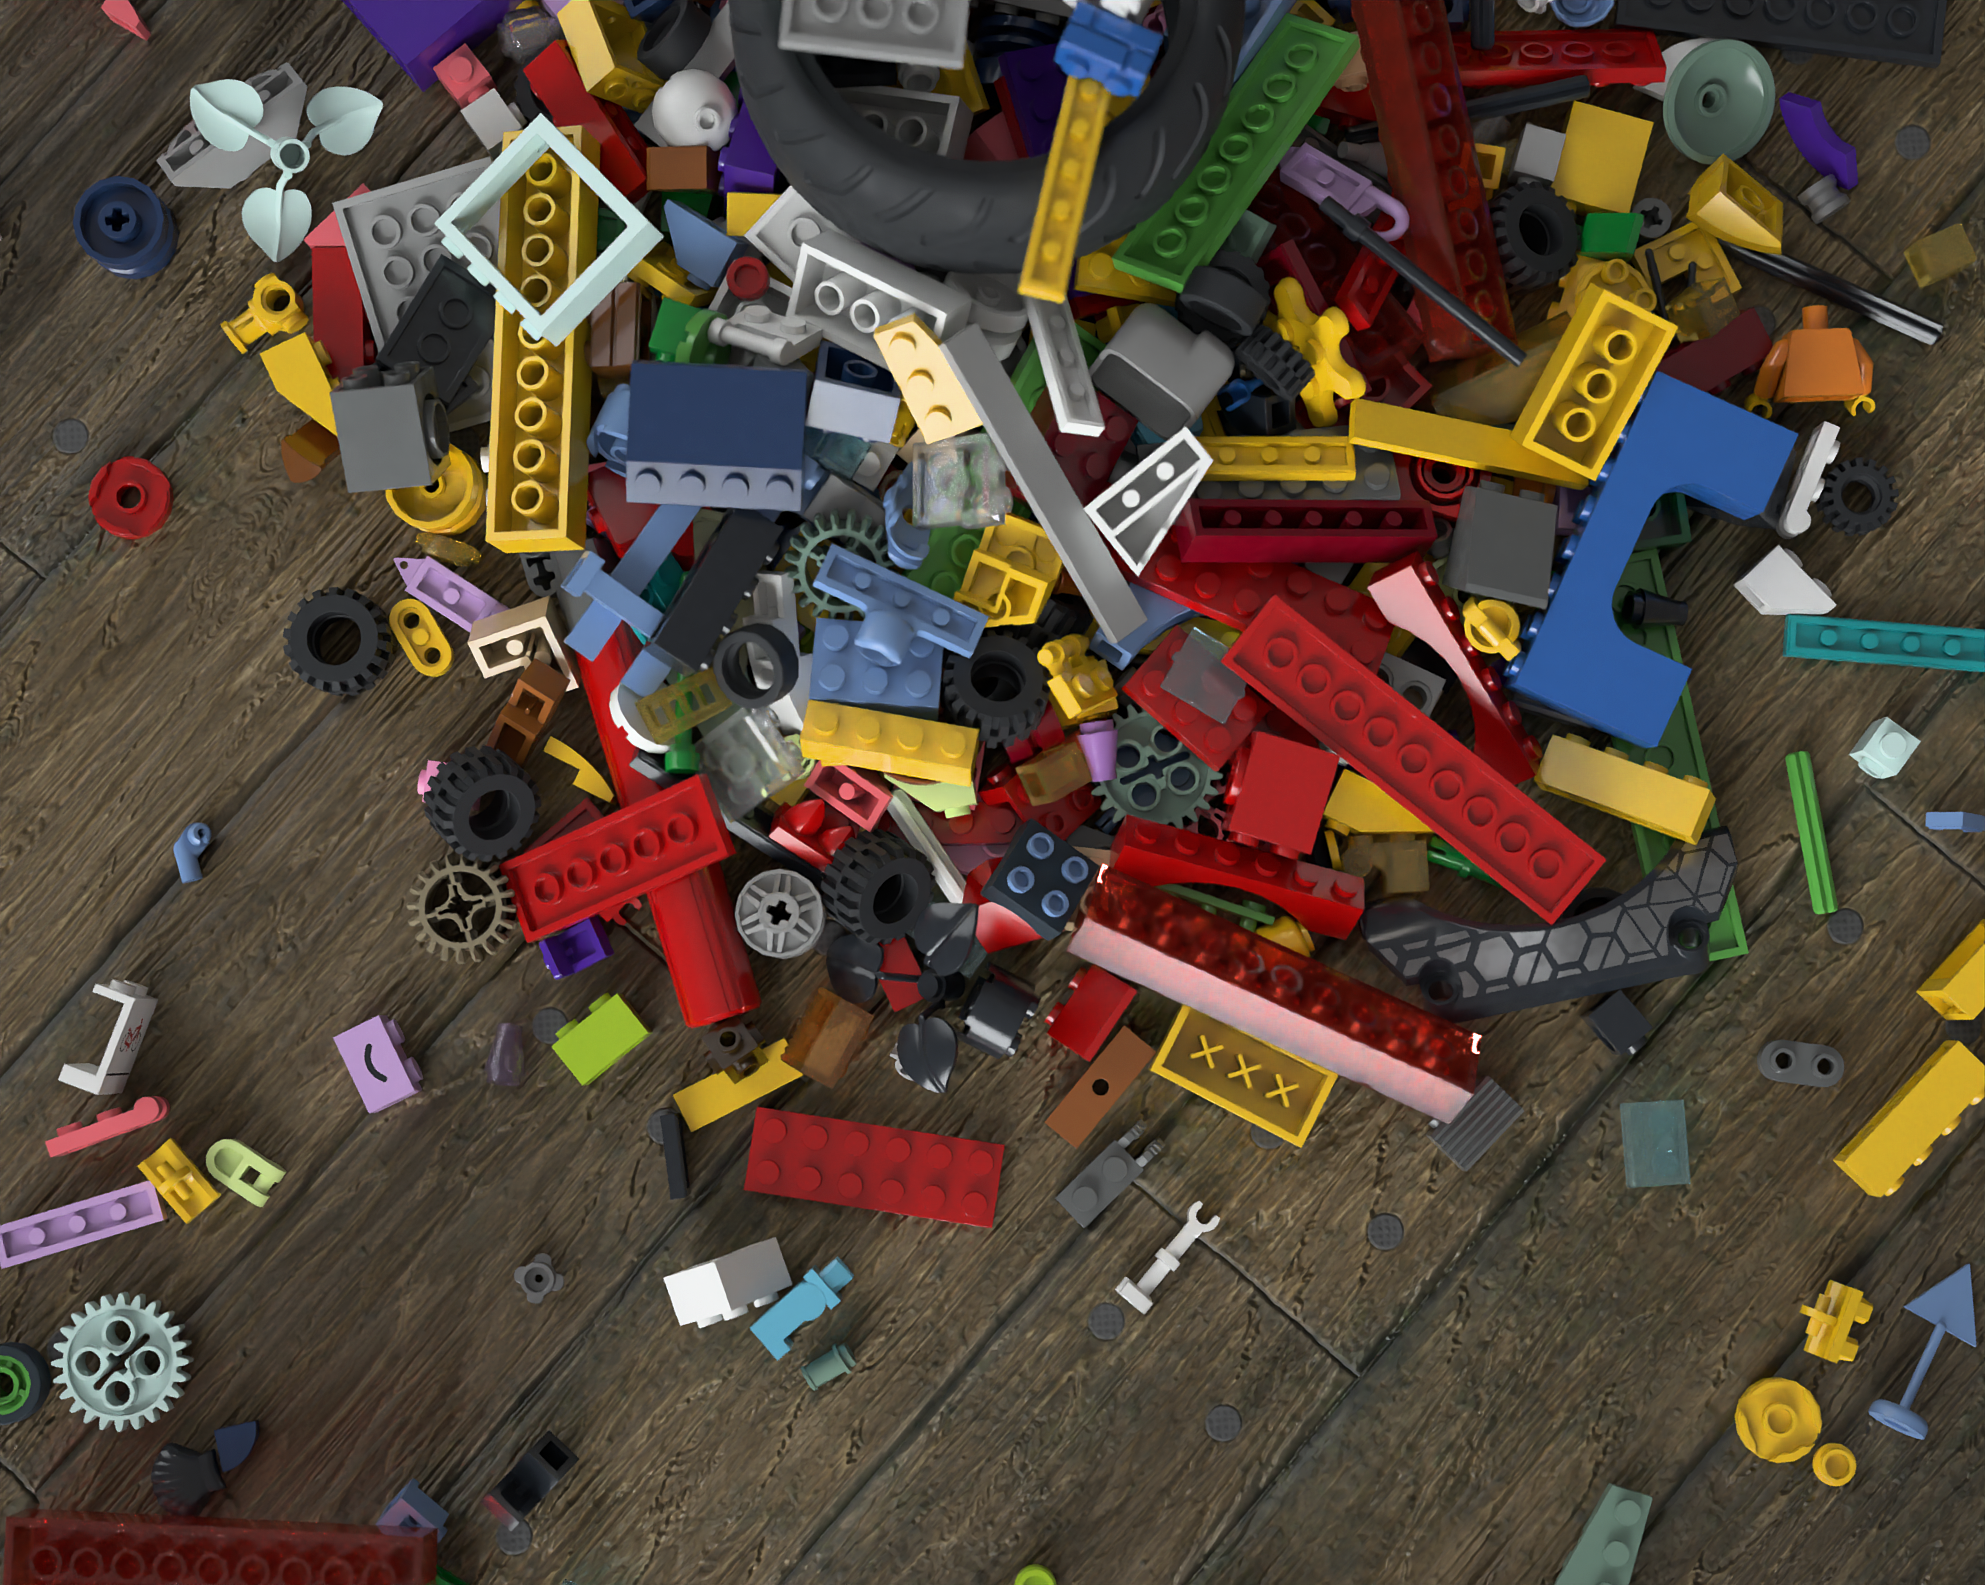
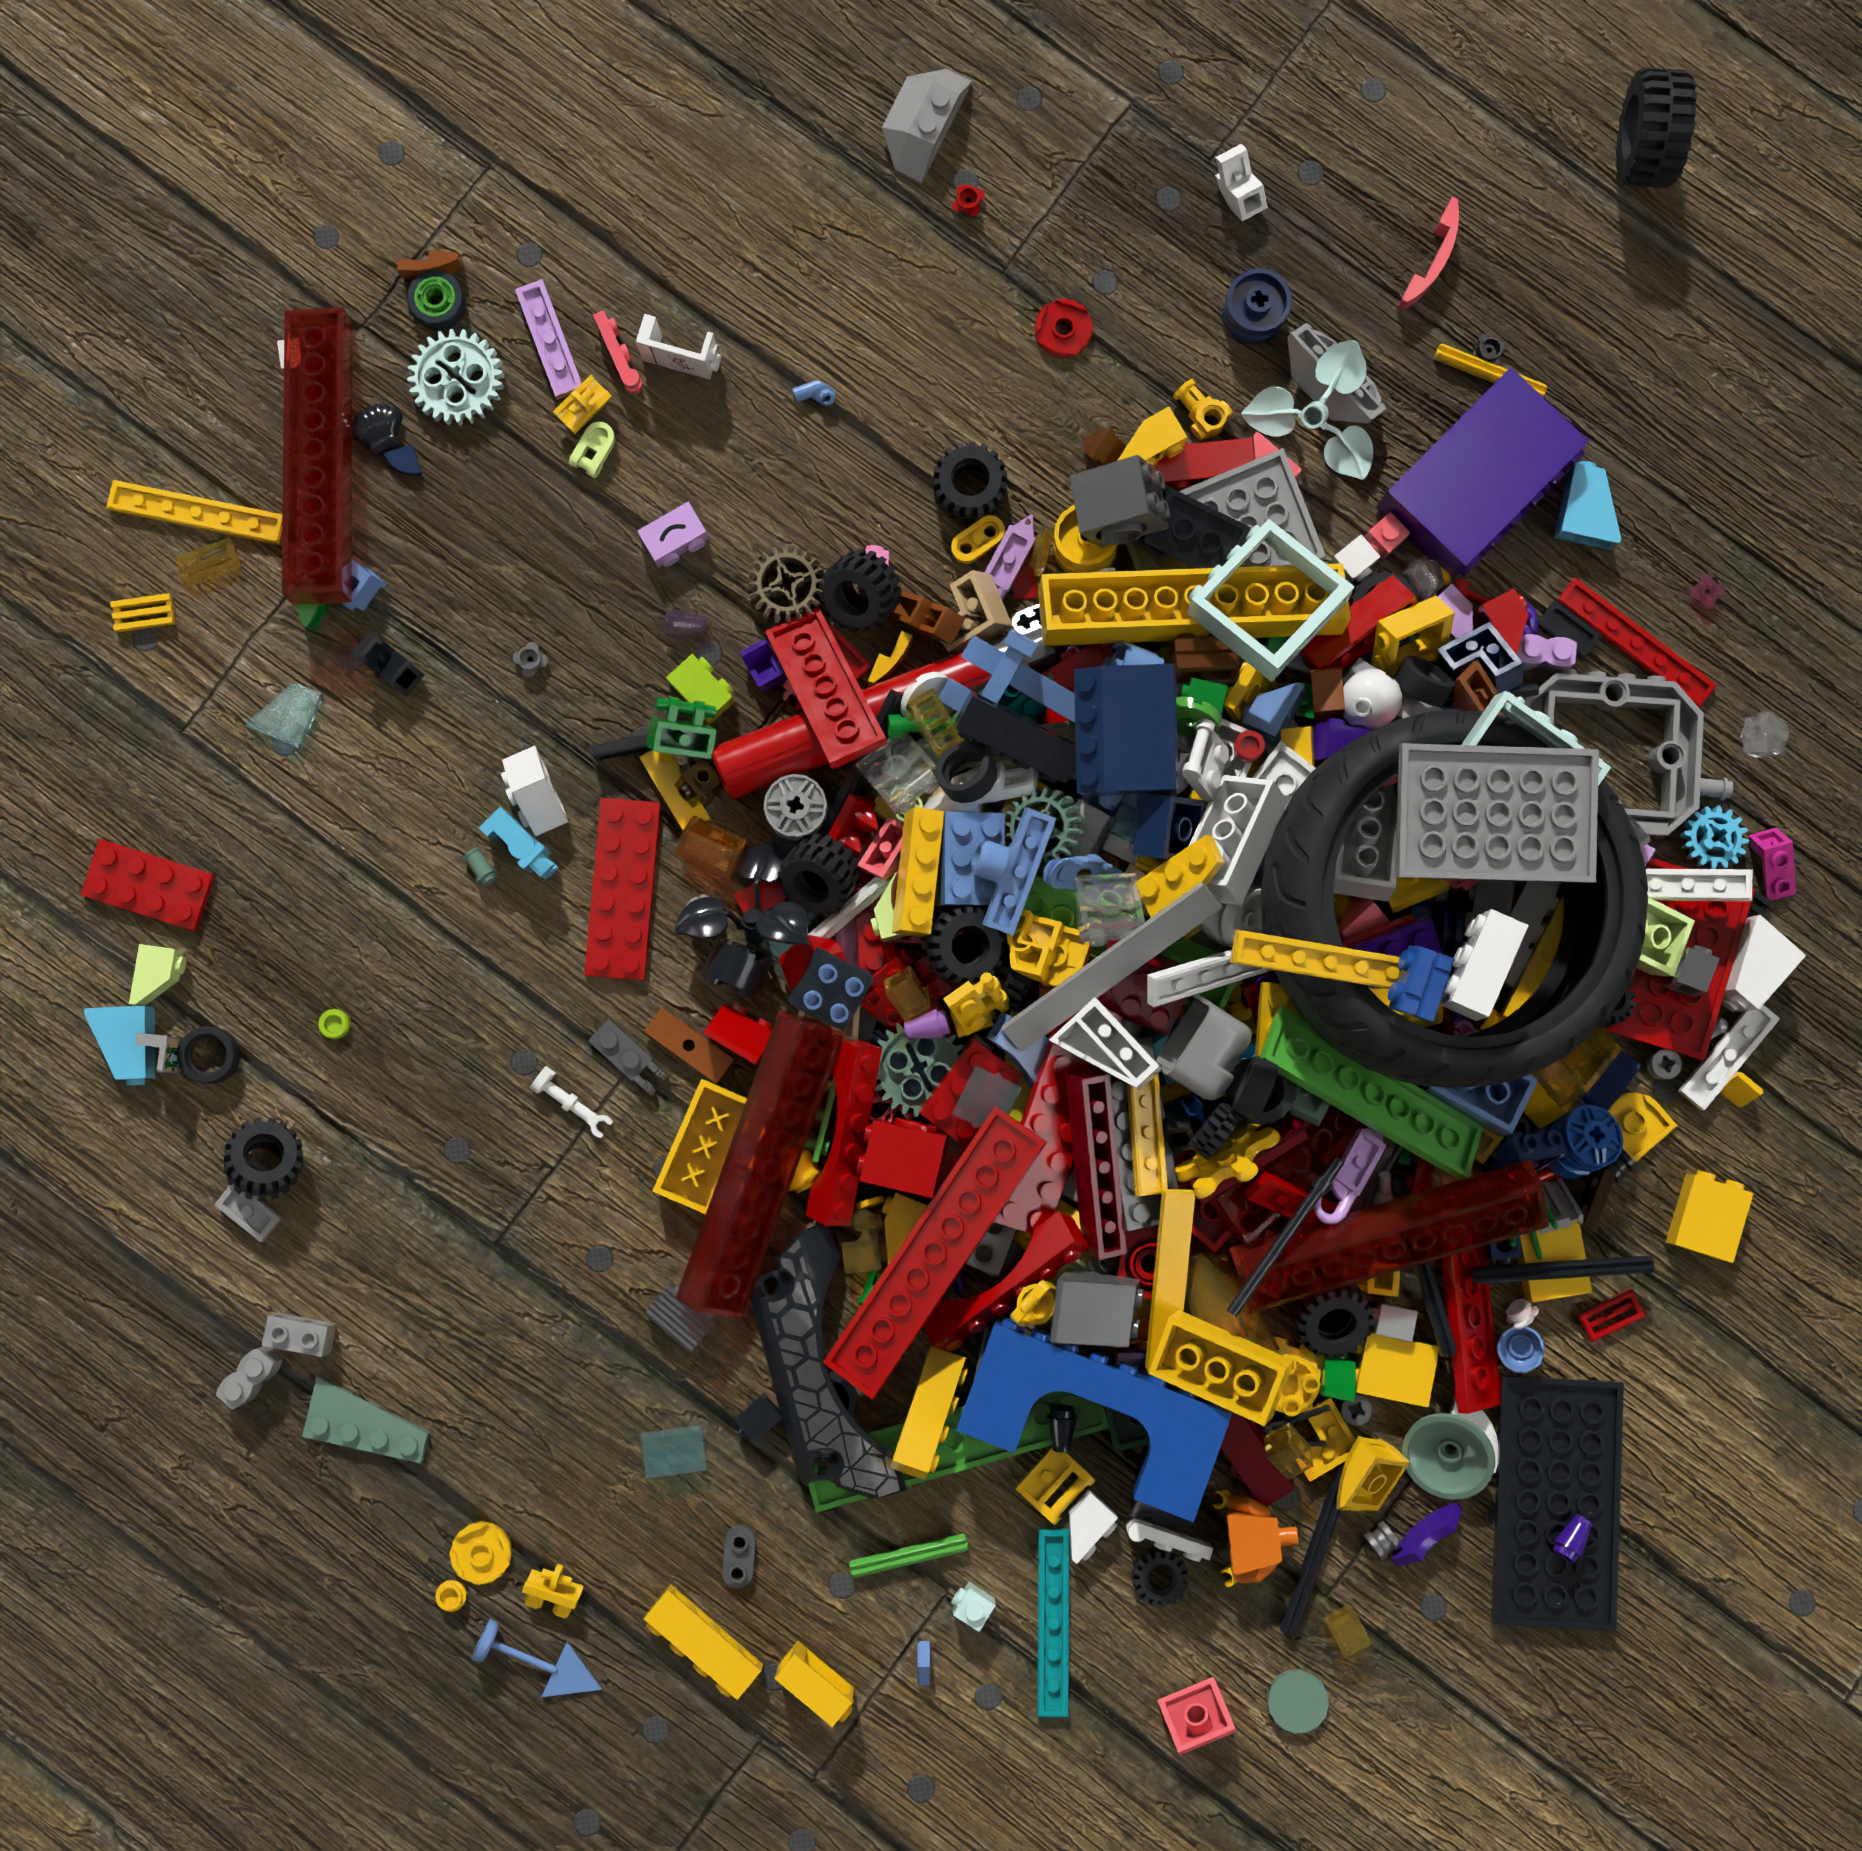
camera: 85 degrees right, 0 degrees up
none -> green brick [646,696,717,759]
none -> red sticker [1013,546,1037,599]
none -> yellow plate [1015,1446,1096,1525]

